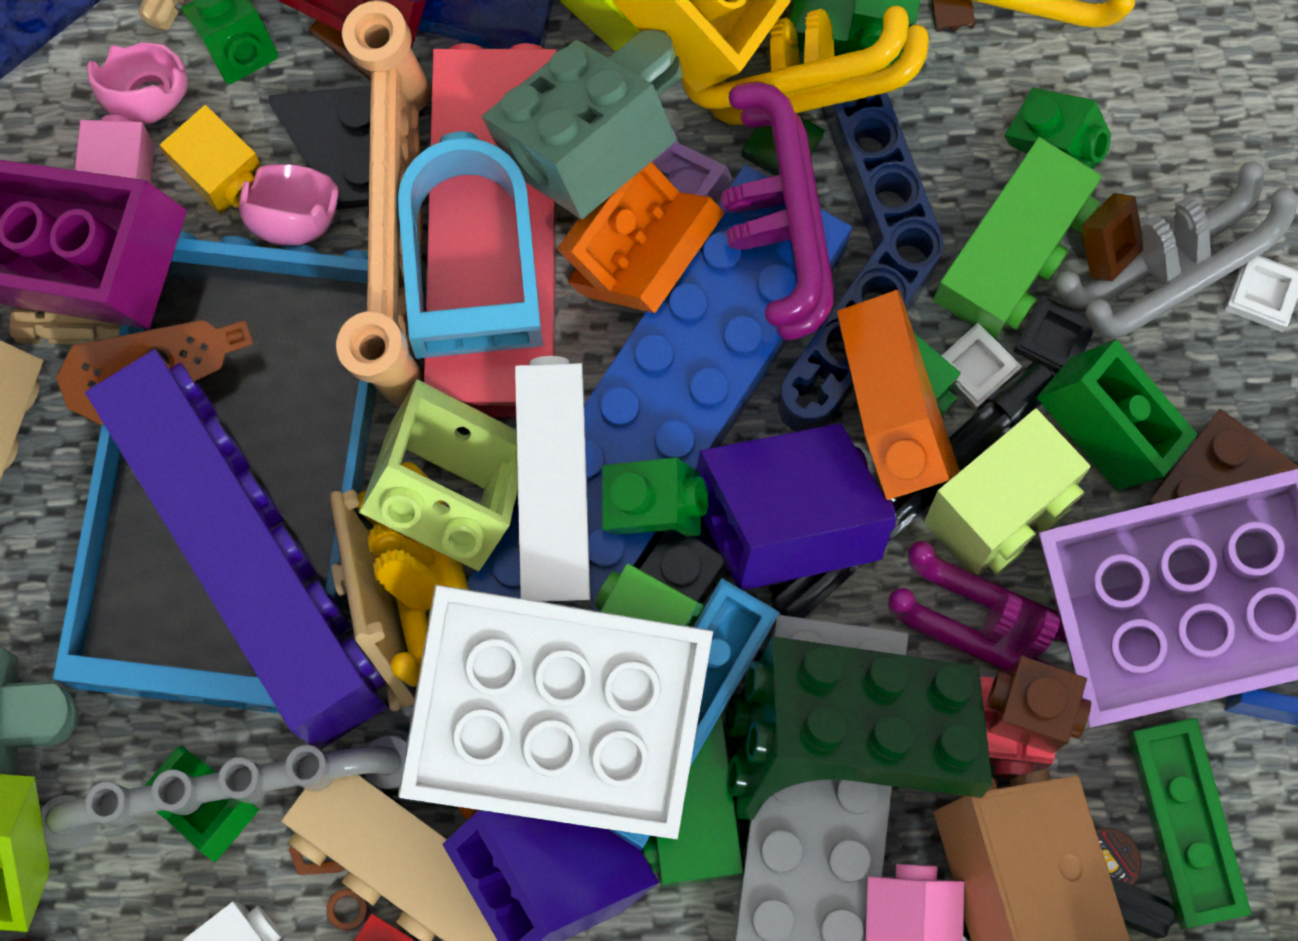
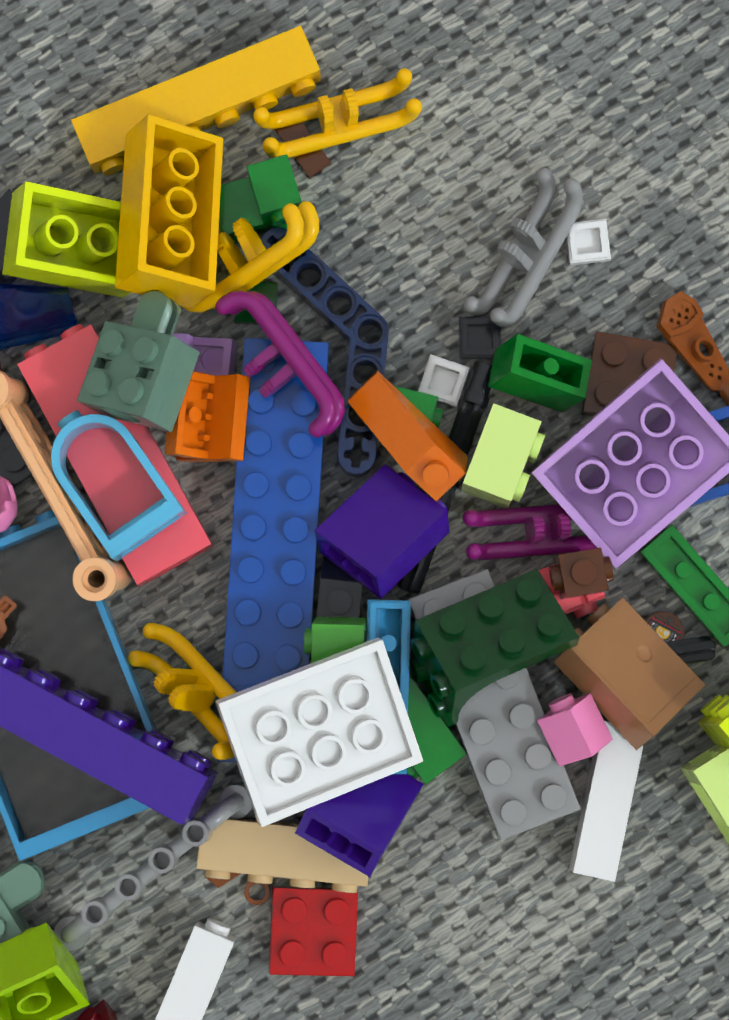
camera: 30 degrees left, 10 degrees up
green bracket [144,746,260,863] -> none
tan door [329,490,416,711] -> none
yellowish green window [359,379,518,571] -> none
white brick [515,356,591,610] -> none
green bracket [602,457,708,537] -> none
bright green brick [933,137,1103,340] -> none
green bracket [1004,87,1111,169] -> none
reddish brown plate [1081,193,1143,282] -> none

